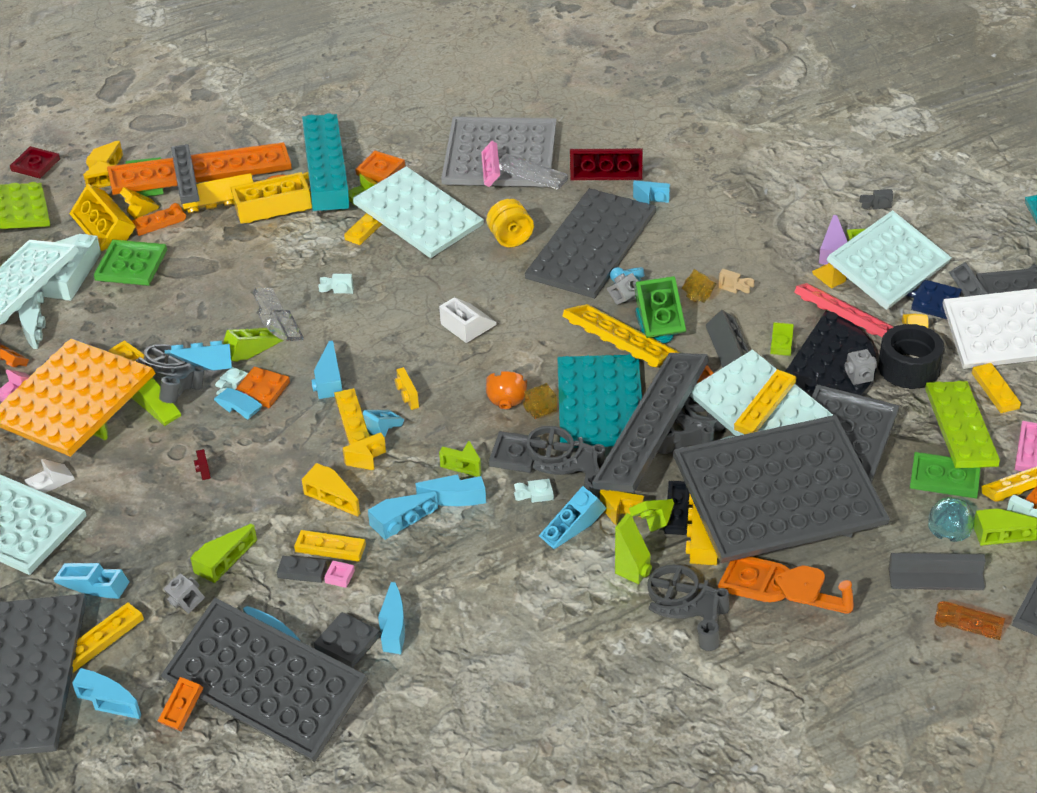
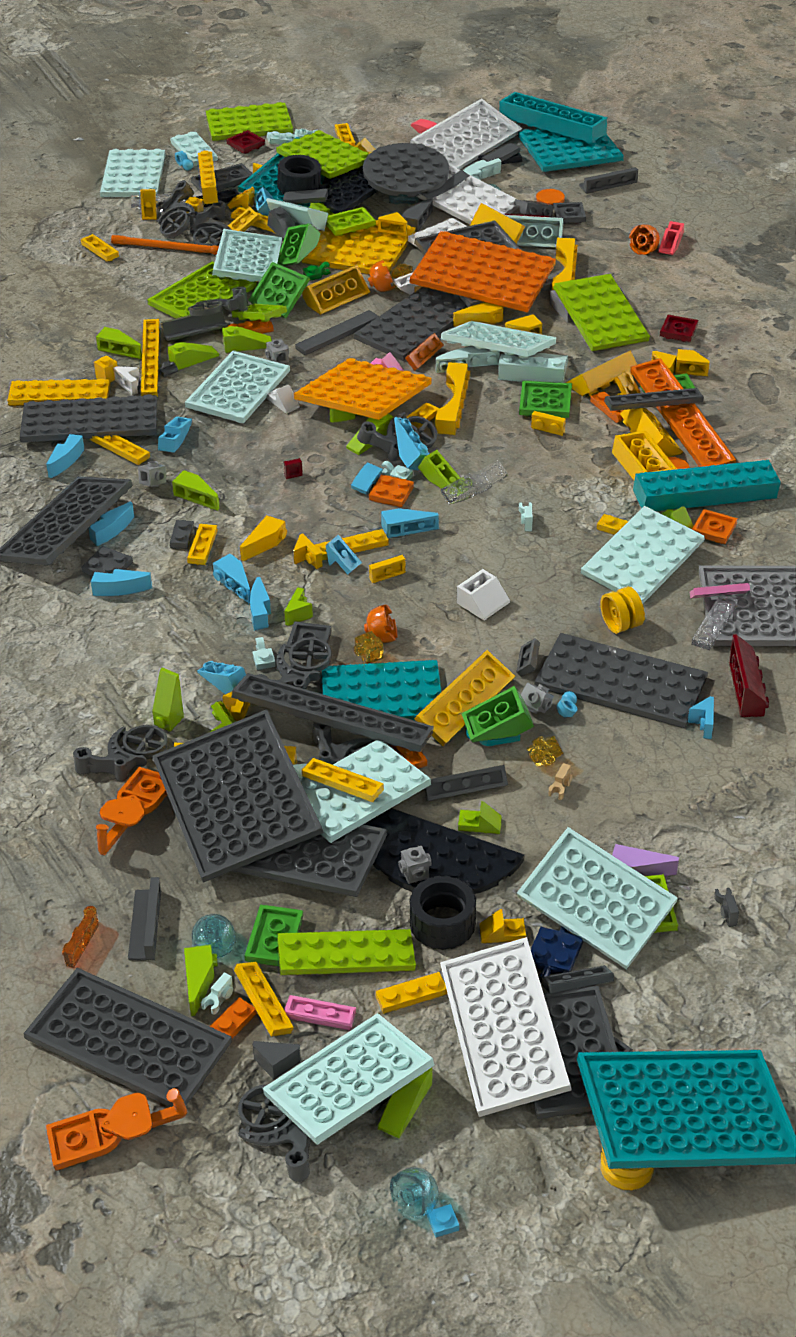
camera: 85 degrees right, 0 degrees up
orange plate [158,677,204,732] -> none
bright pink plate [324,561,355,588] -> none
coral plate [794,283,893,338] -> none
none -> yellow arch [435,362,471,435]
none -> dark grey plate [516,638,540,677]
none -> yellow plate [531,411,566,436]

